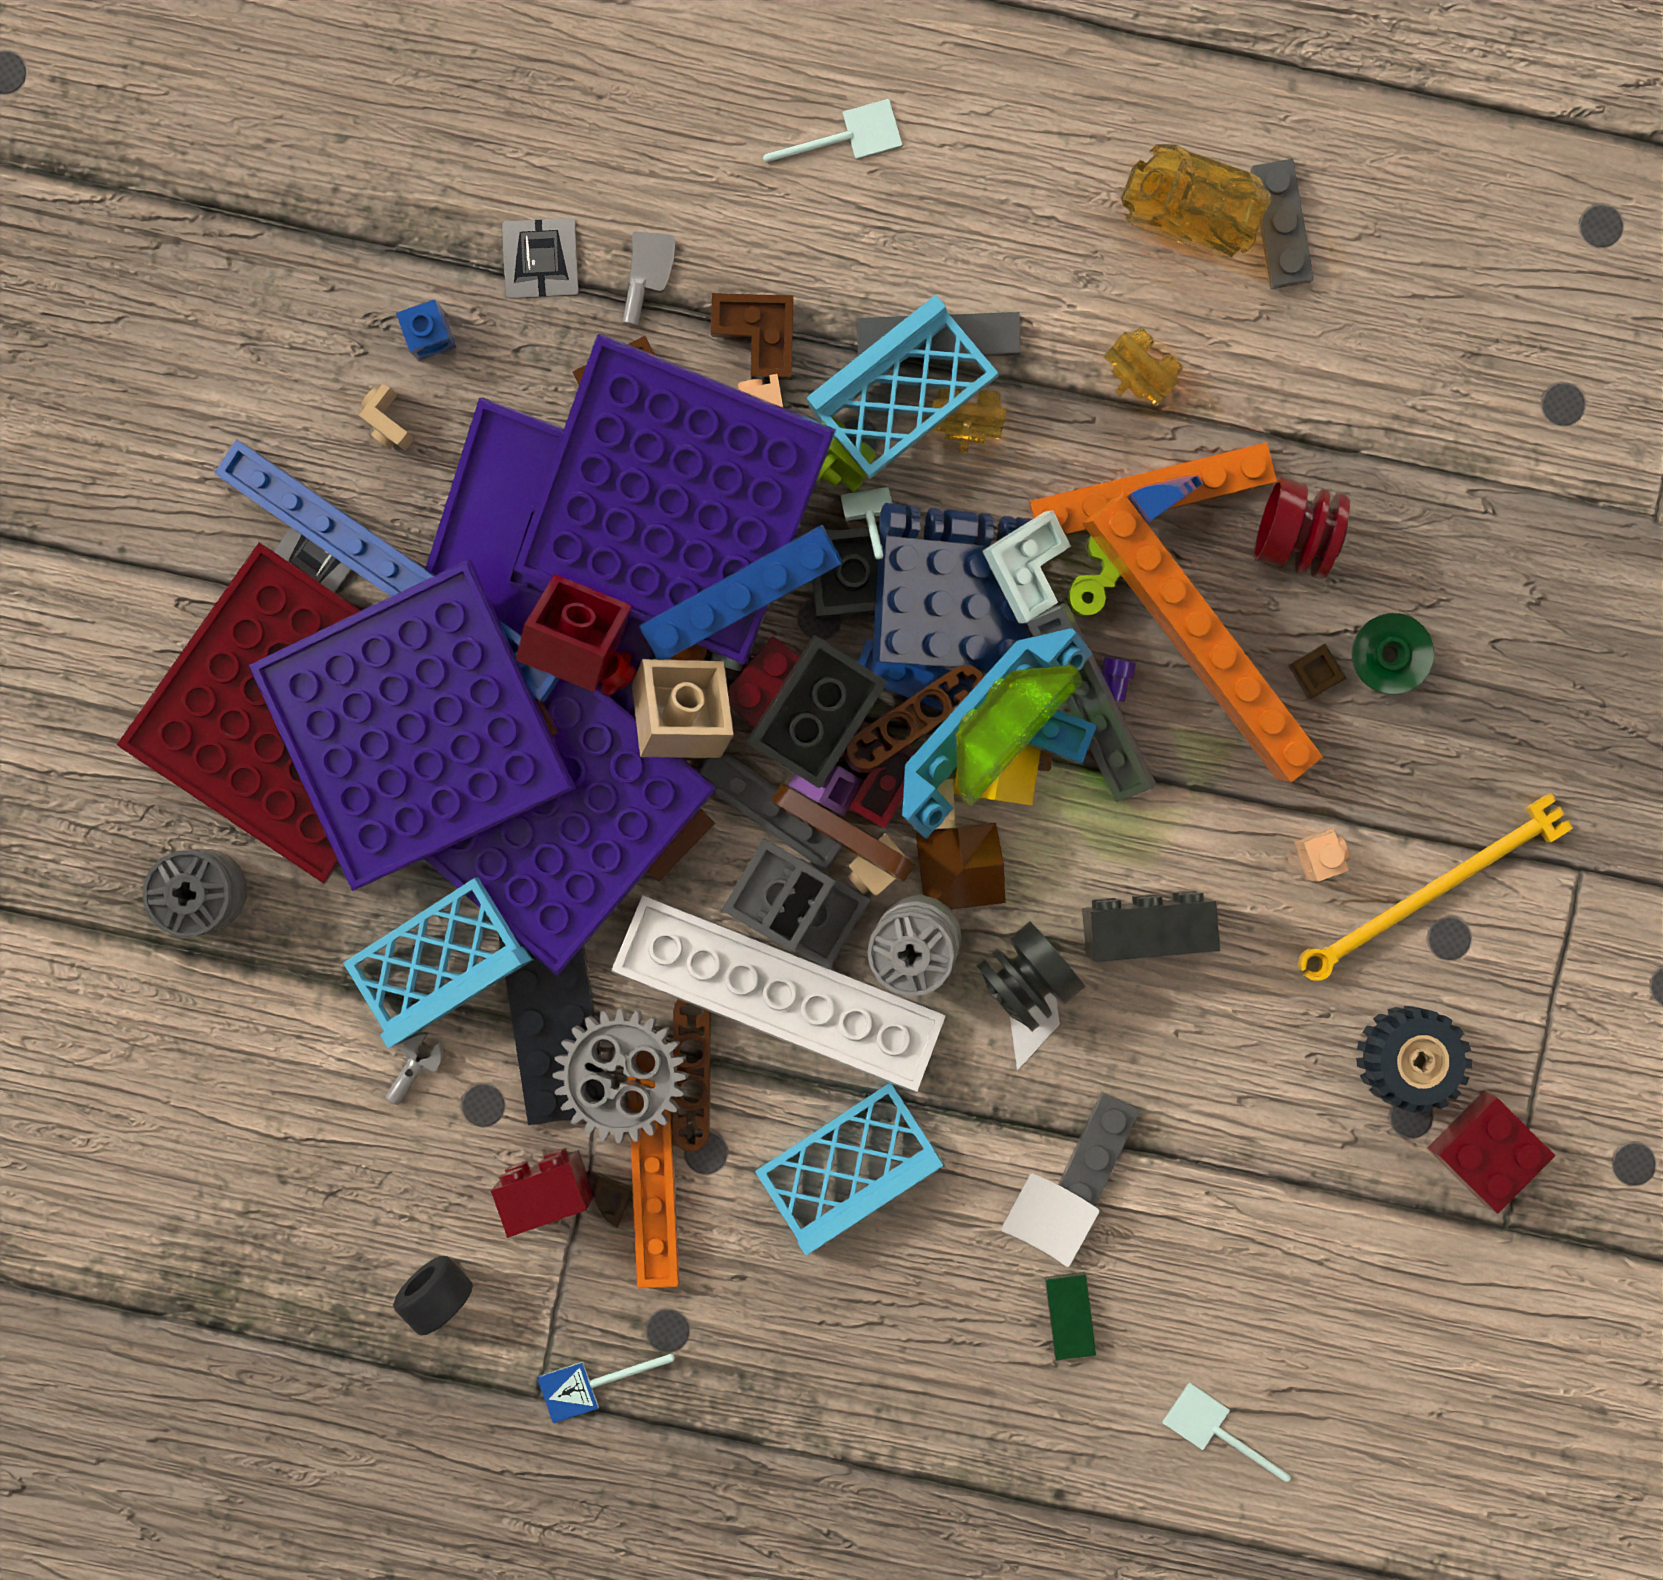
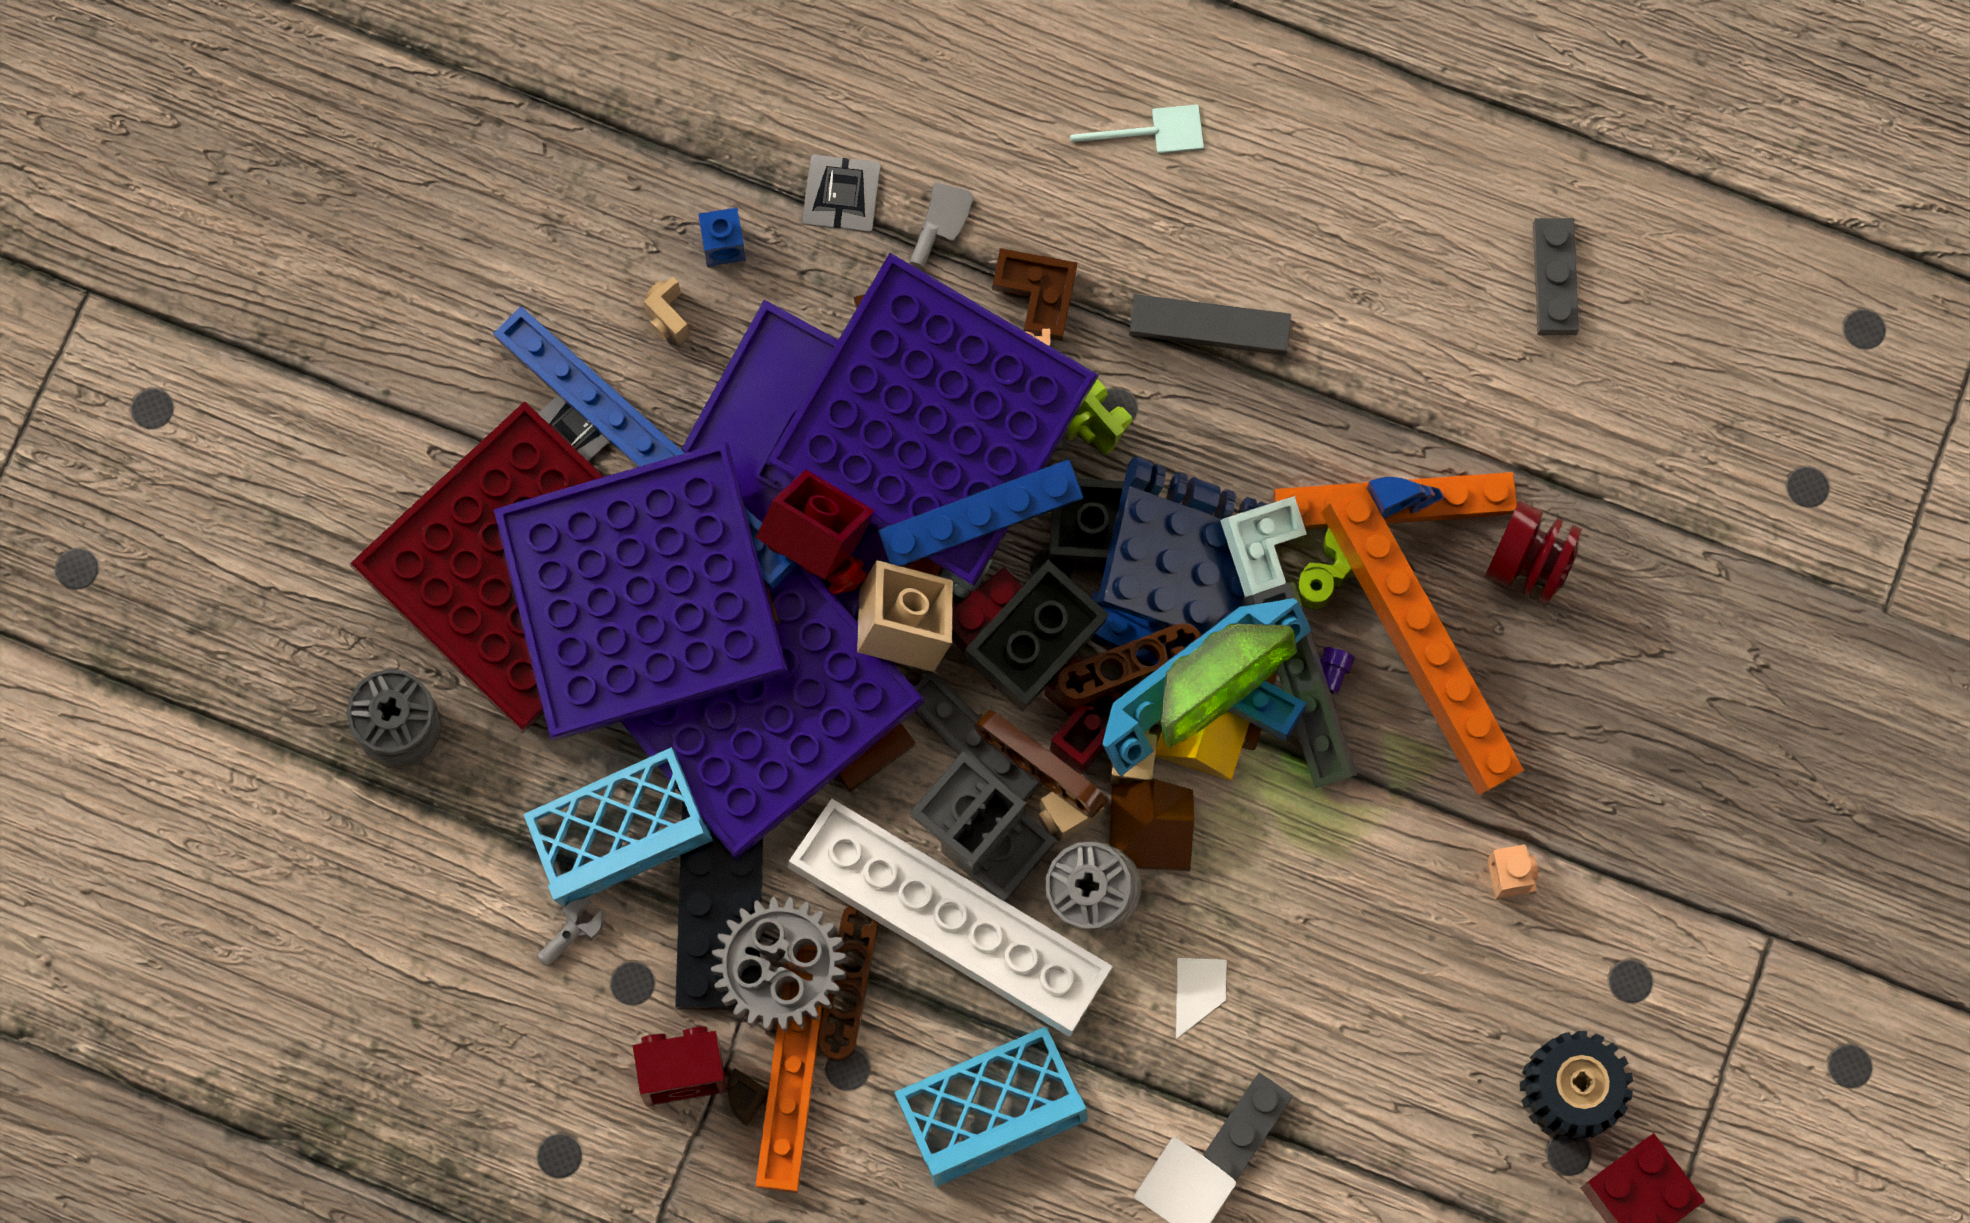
camera: 10 degrees right, 15 degrees down
black tyre [393,1256,473,1335] -> none
medium lavender brick [788,765,864,816] -> none
medium azure fence [806,295,999,479] -> none
light aqua piece [840,487,892,559] -> none
clear yellow hips [930,388,1006,454] -> none
pearl dark grey wheel [976,921,1085,1032] -> none
pearl dark grey brick [1082,891,1220,962] -> none
clear yellow hips [1104,328,1183,407] -> none
clear yellow brick [1121,144,1271,257] -> none
dark brown tile [1288,644,1346,700] -> none
yellow hinge [1298,793,1573,981] -> none
dark green dish [1351,613,1434,695] -> none

